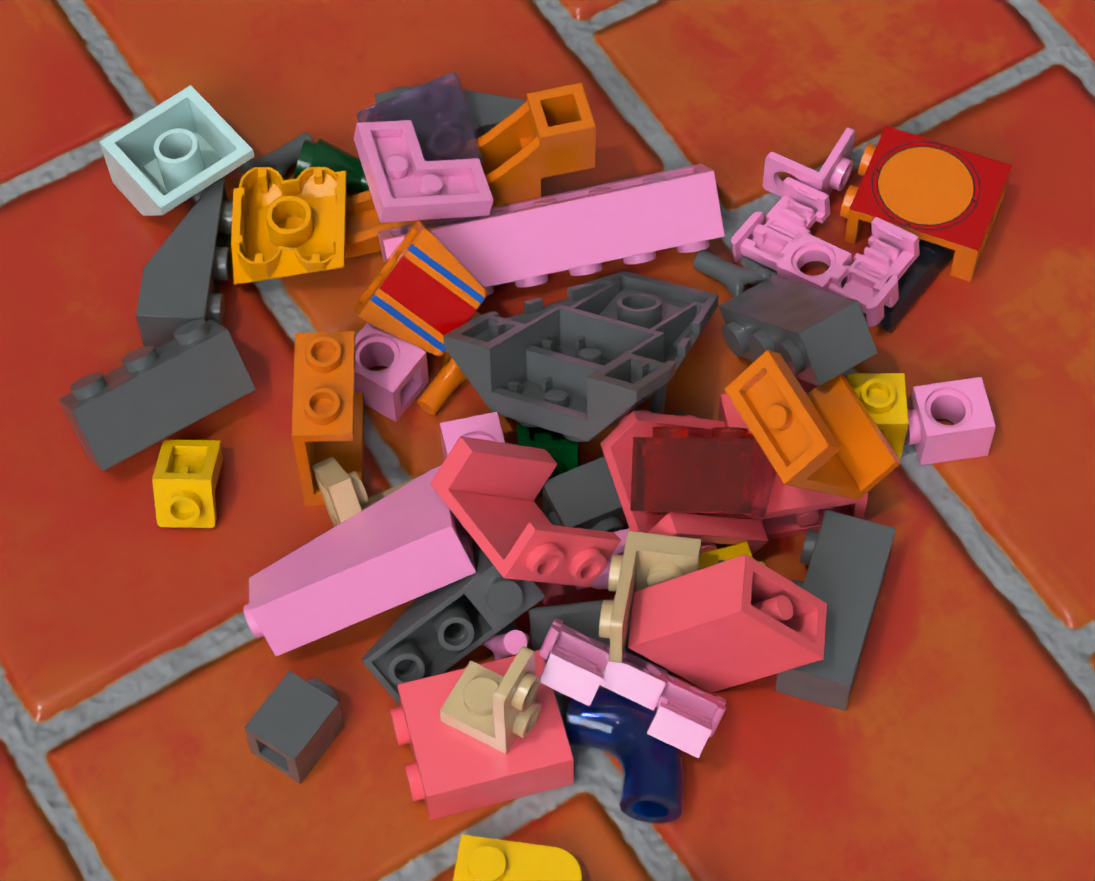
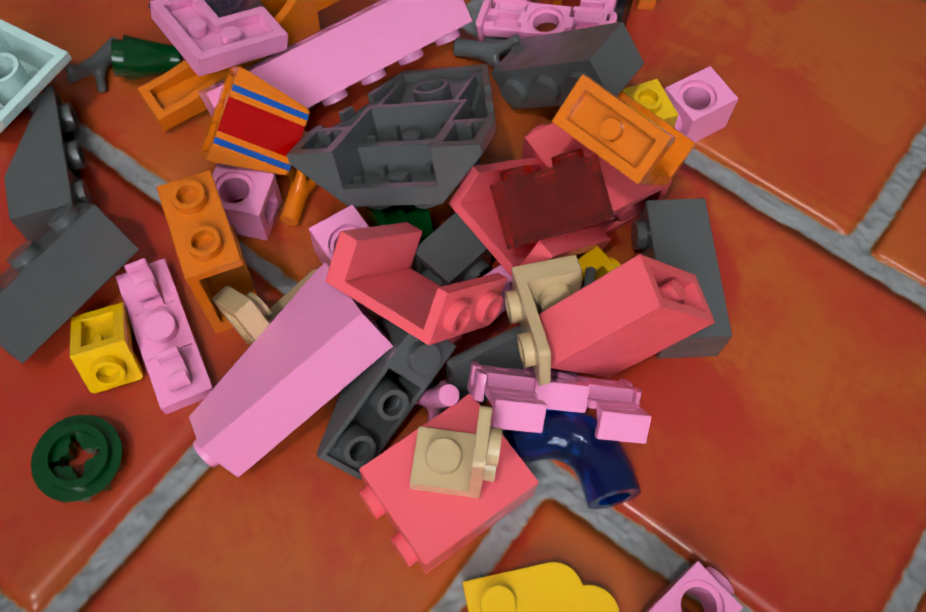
camera: 25 degrees left, 5 degrees up
light orange slope [231,167,347,285] -> none
dark grey brick [245,670,344,784] -> none
none -> dark green gear [31,415,125,504]
none -> bright pink plate [115,258,214,415]

